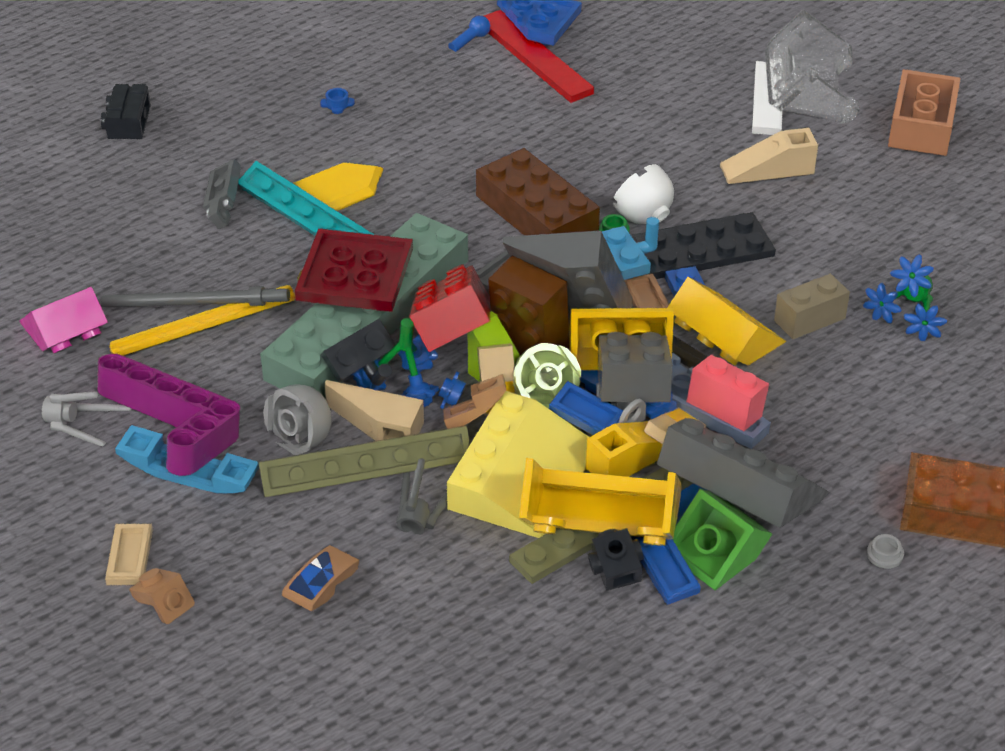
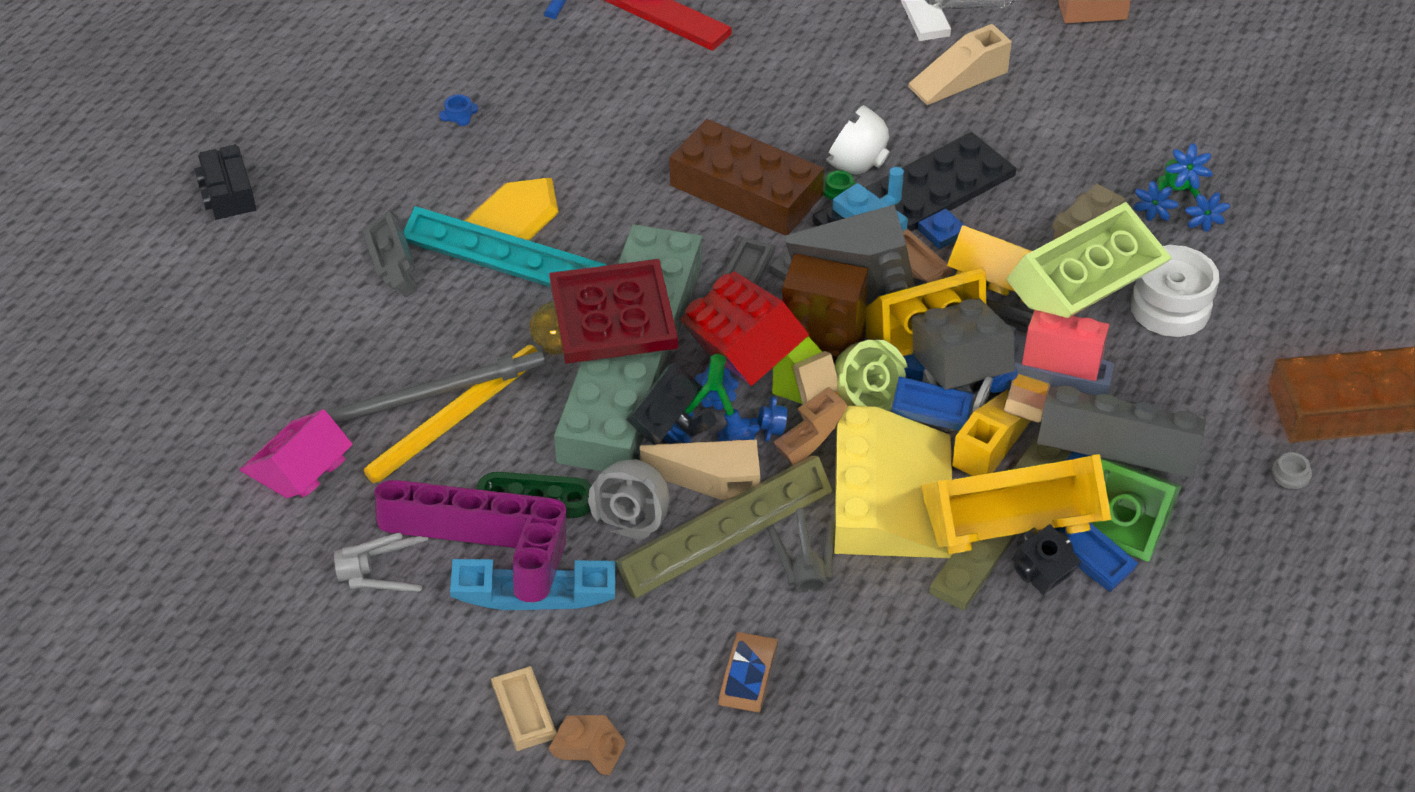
camera: 20 degrees left, 5 degrees up
none -> dark green plate [477,472,592,518]
none -> yellowish green slope [1006,202,1172,318]
none -> white wheel [1131,245,1219,337]

